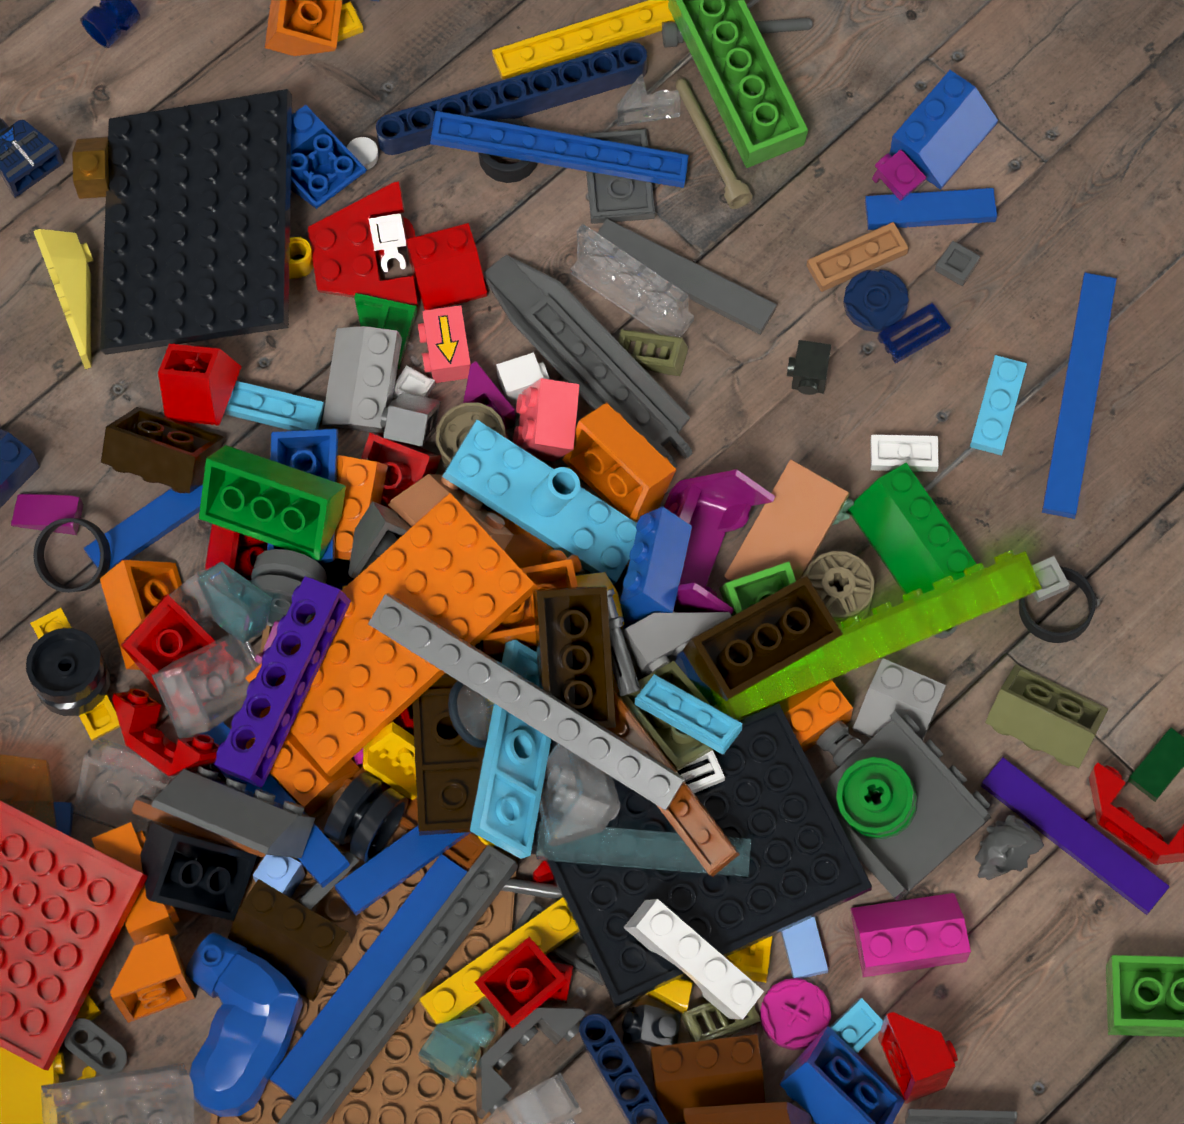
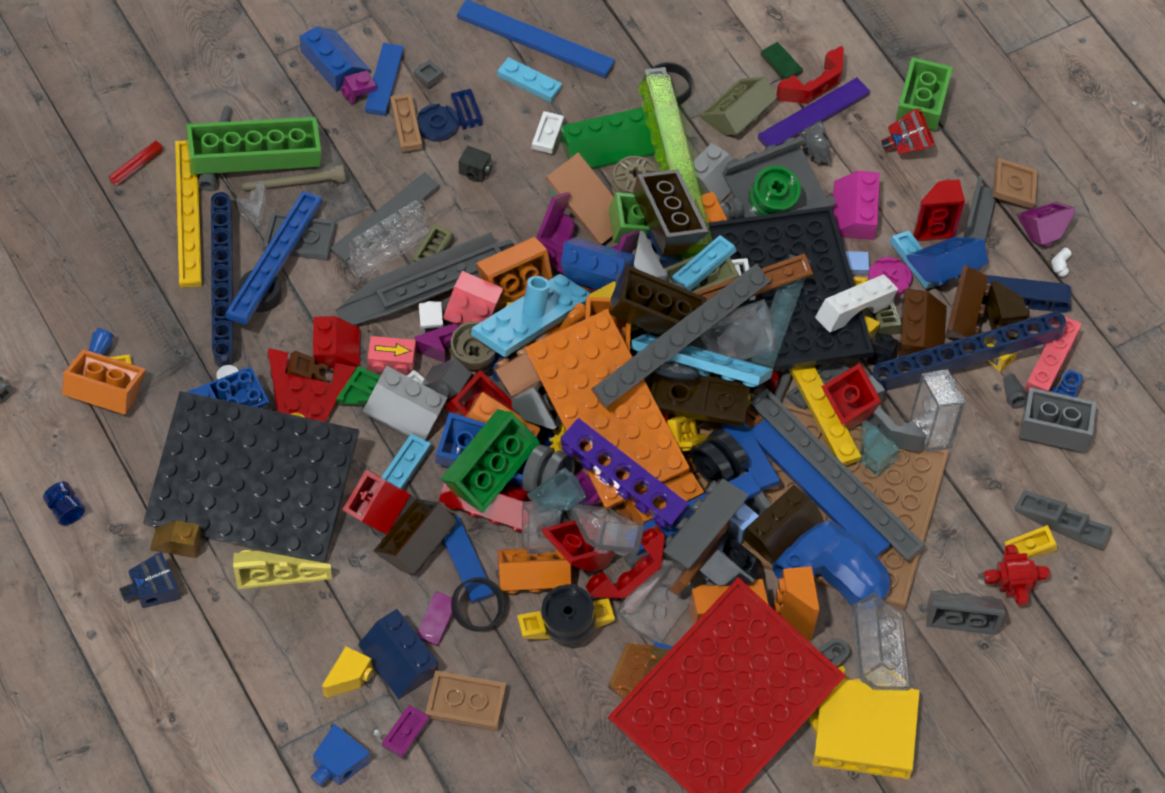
camera: 80 degrees left, 10 degrees down
none -> red torso [881,108,936,154]

